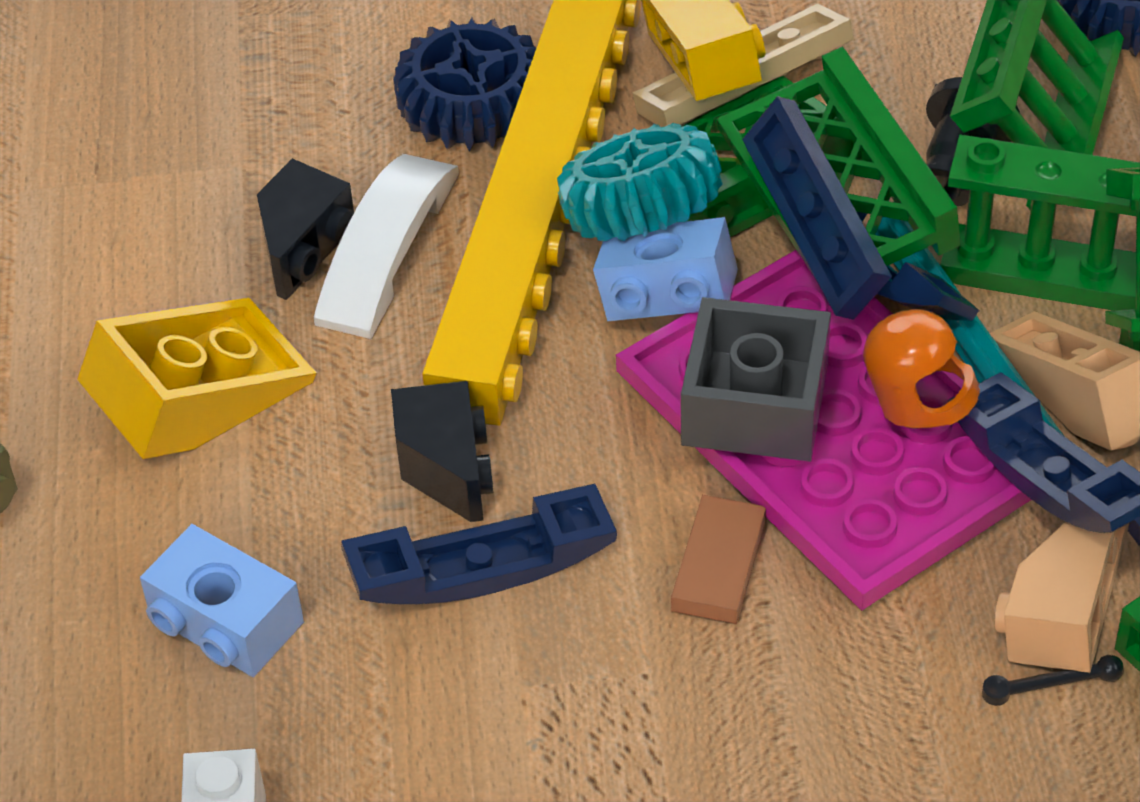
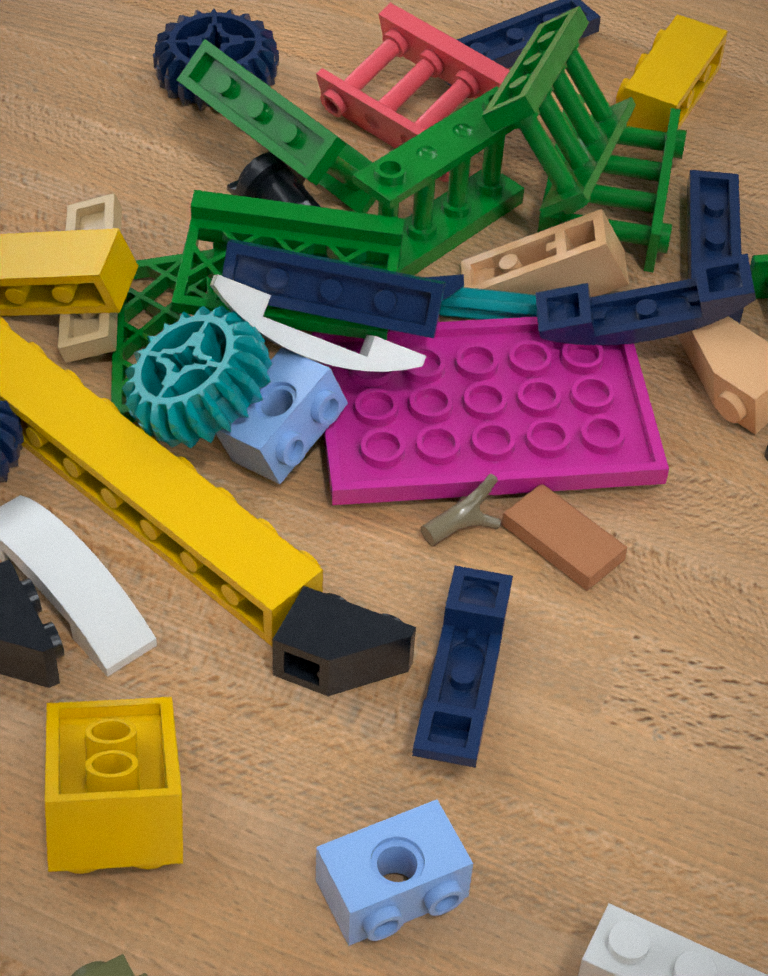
camera: 65 degrees left, 0 degrees up
dark grey brick [681,297,831,462] -> none
orange helmet [863,309,980,428] -> none
none -> white slope [210,275,426,372]
none -> dark tan bar [421,474,501,546]

